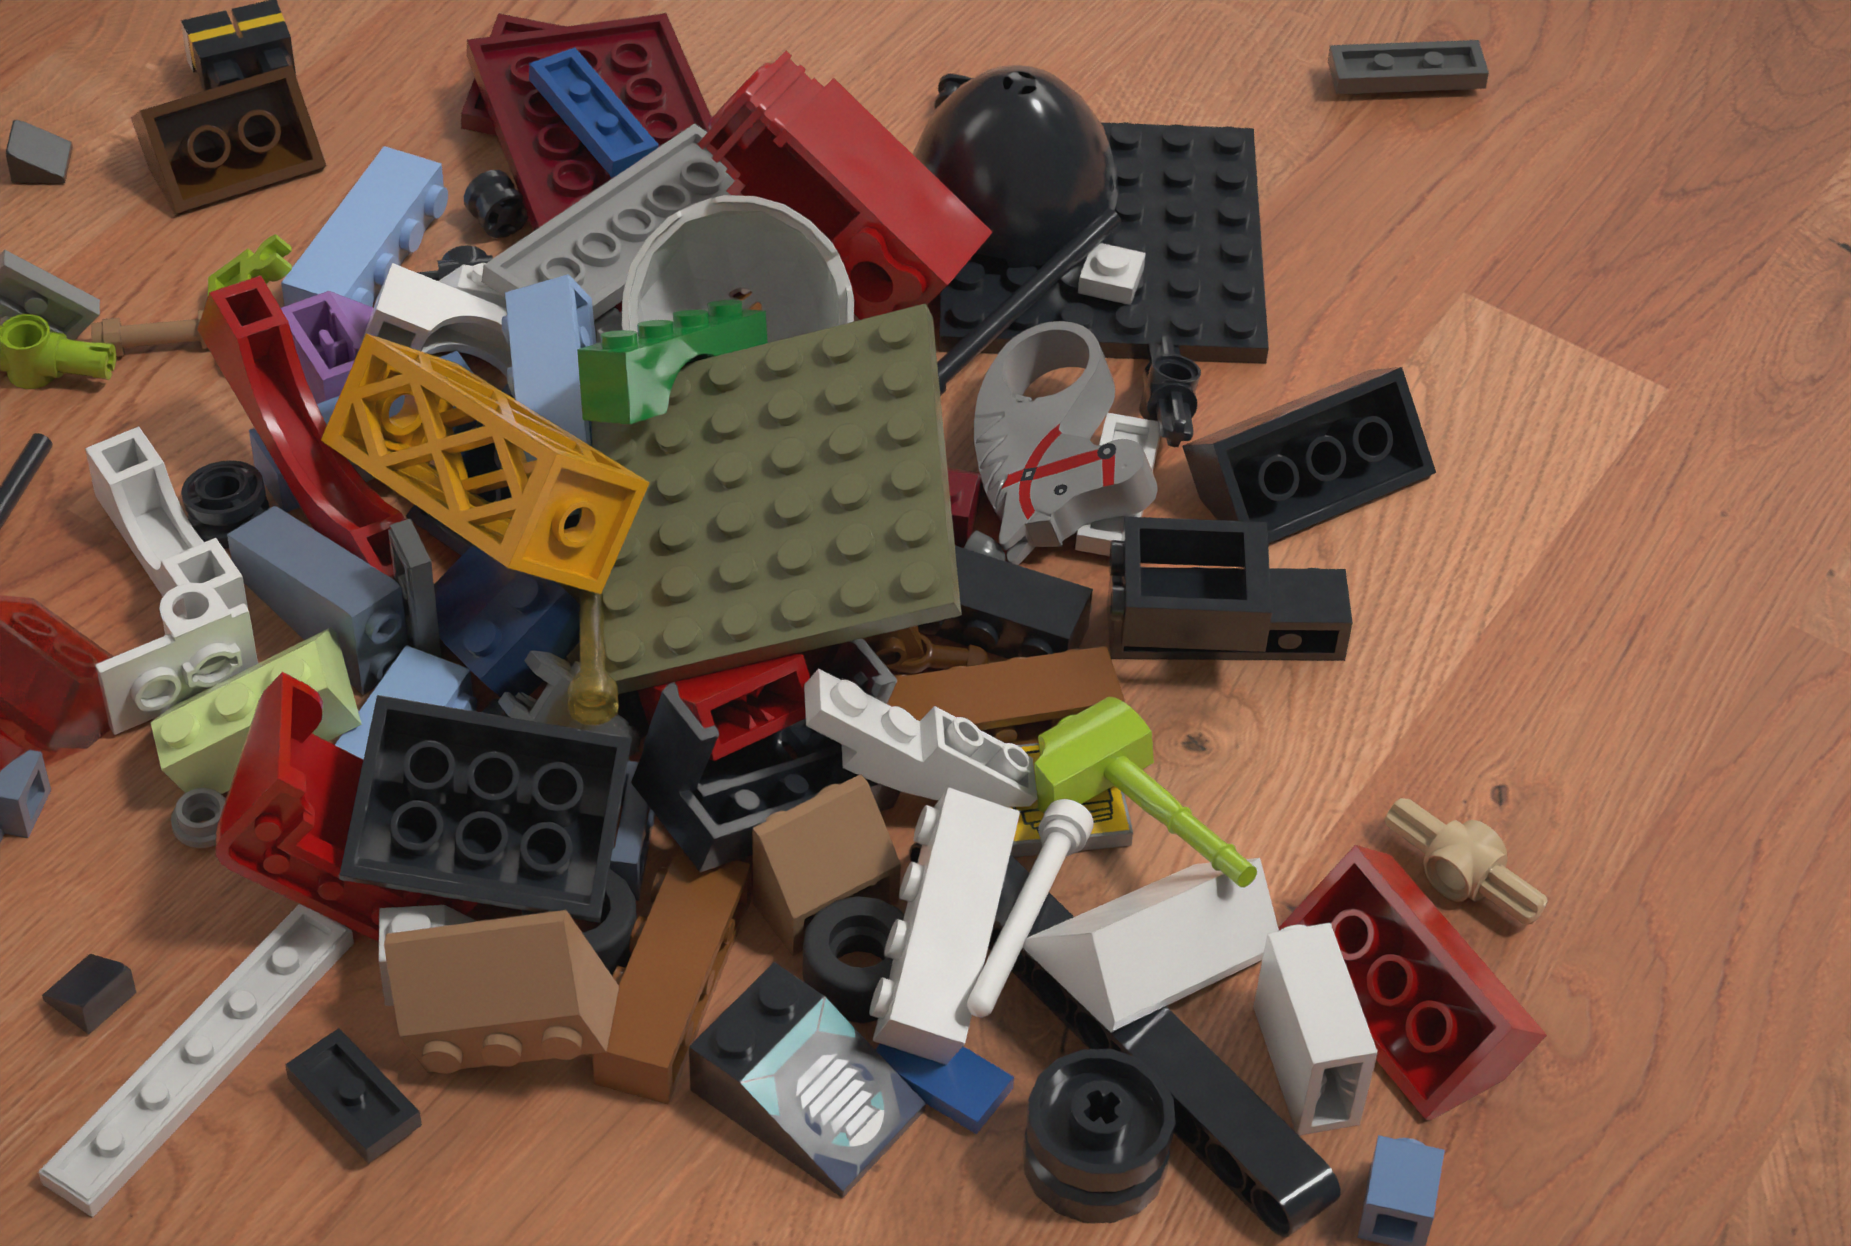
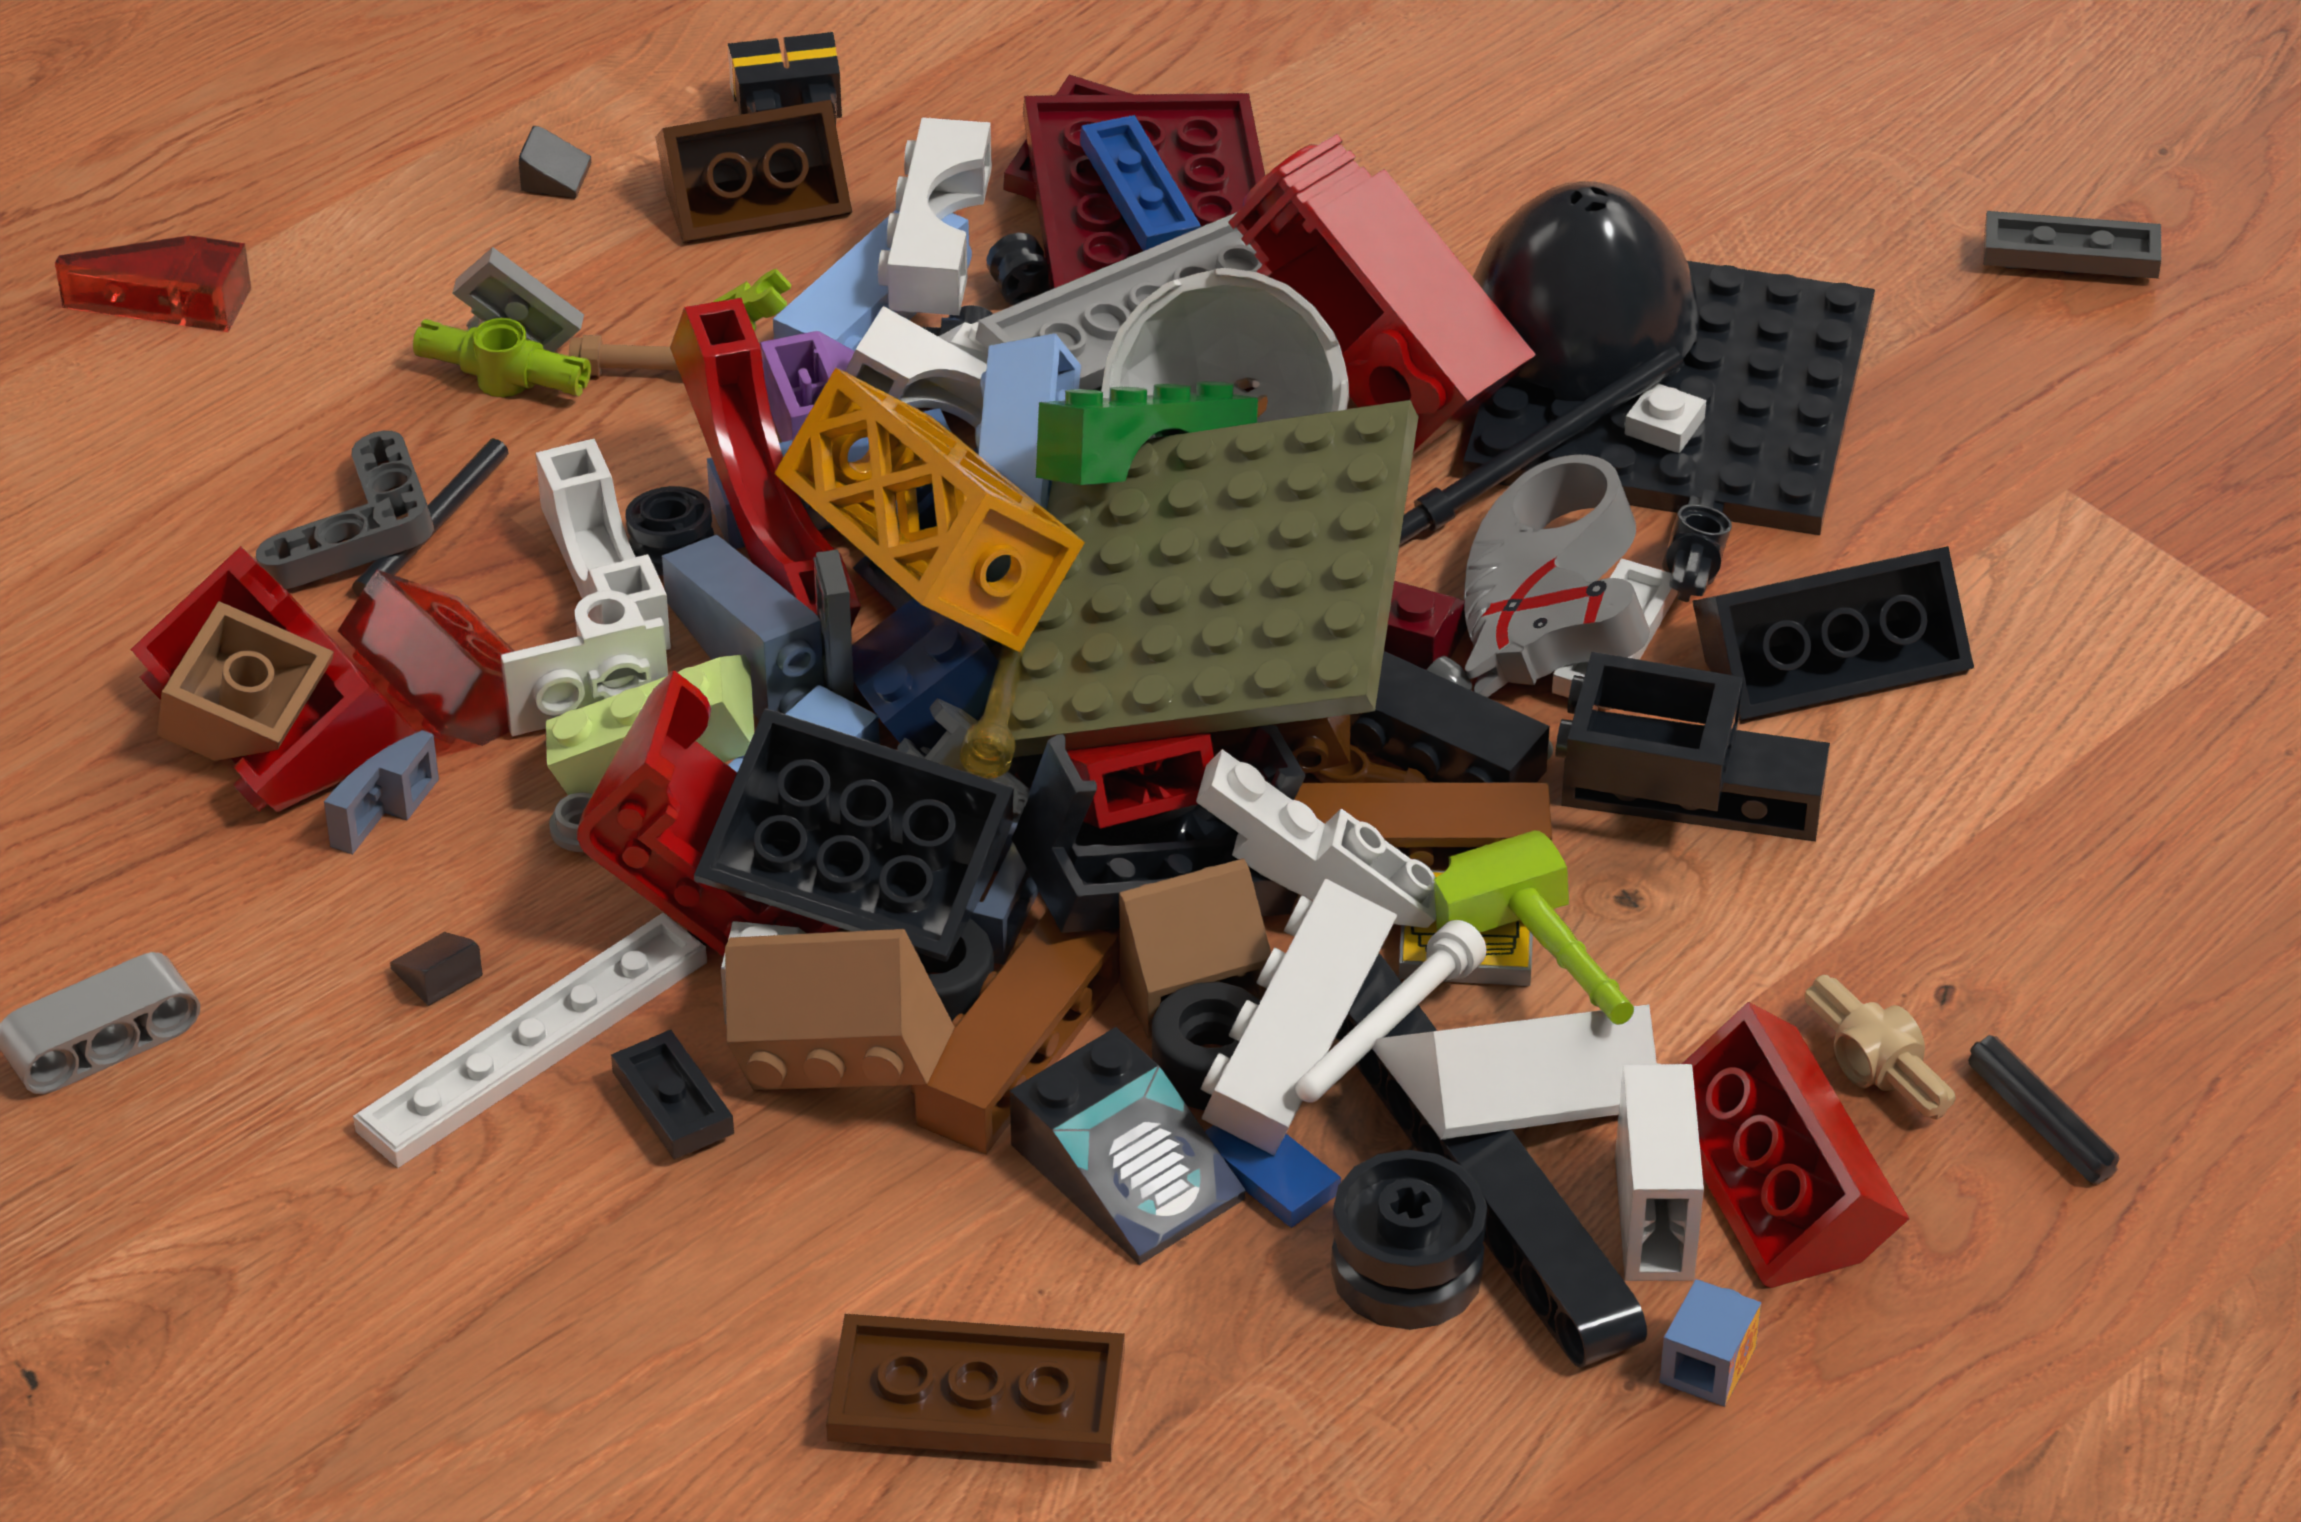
camera: 15 degrees right, 5 degrees down
none -> white arch [878,118,992,315]
none -> black axle [1968,1035,2120,1185]

